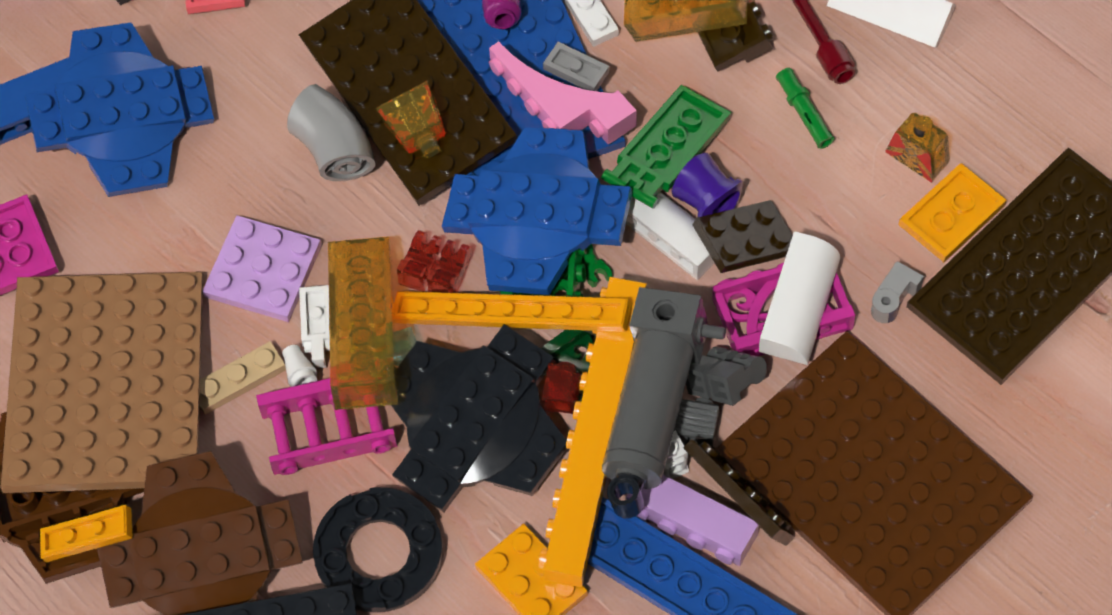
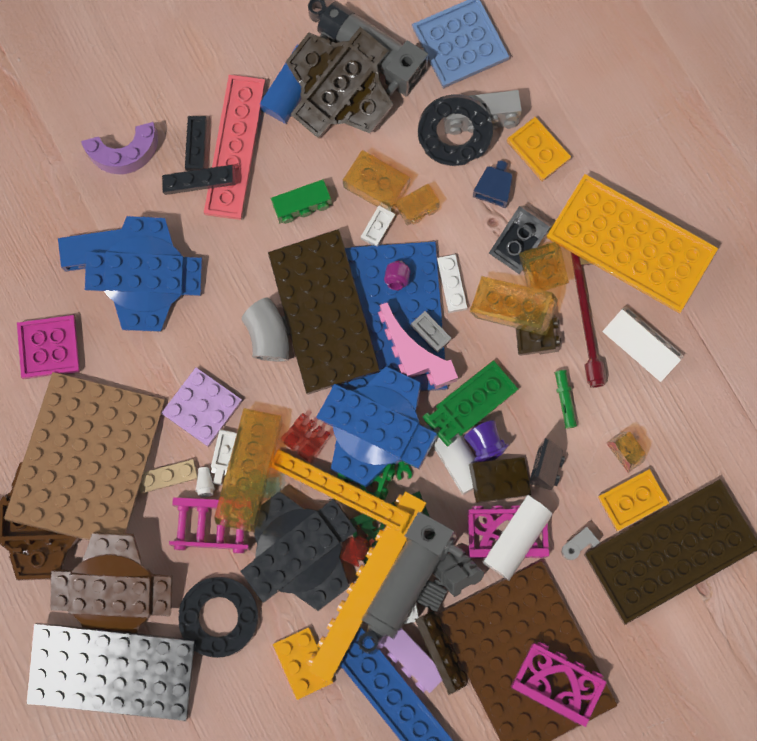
camera: 15 degrees right, 15 degrees up
light orange tile [40,505,133,562] -> none
clear yellow torso [376,81,446,158] -> none
none -> dark pink fence [511,642,607,727]
none -> black slope [529,438,565,490]

